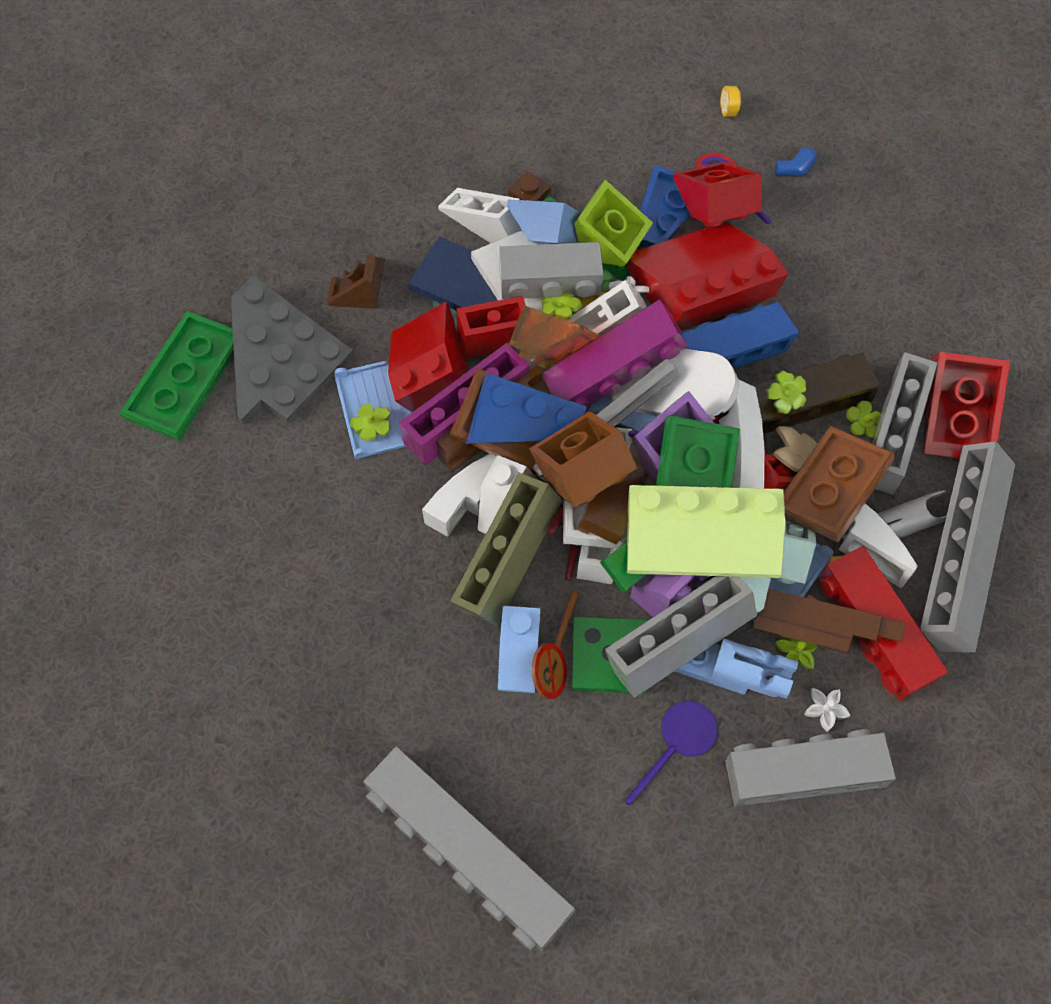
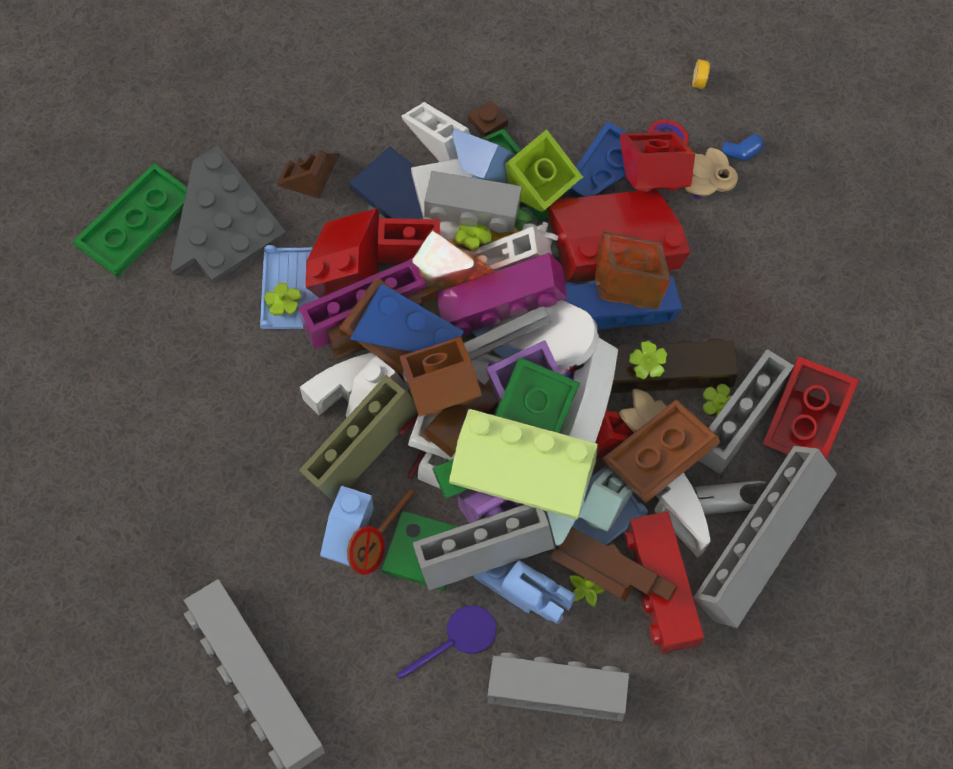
camera: 15 degrees right, 0 degrees up
white plant [804,688,850,732] -> none
none -> clear orange slope [595,231,671,310]
none -> tan plate [685,147,738,196]

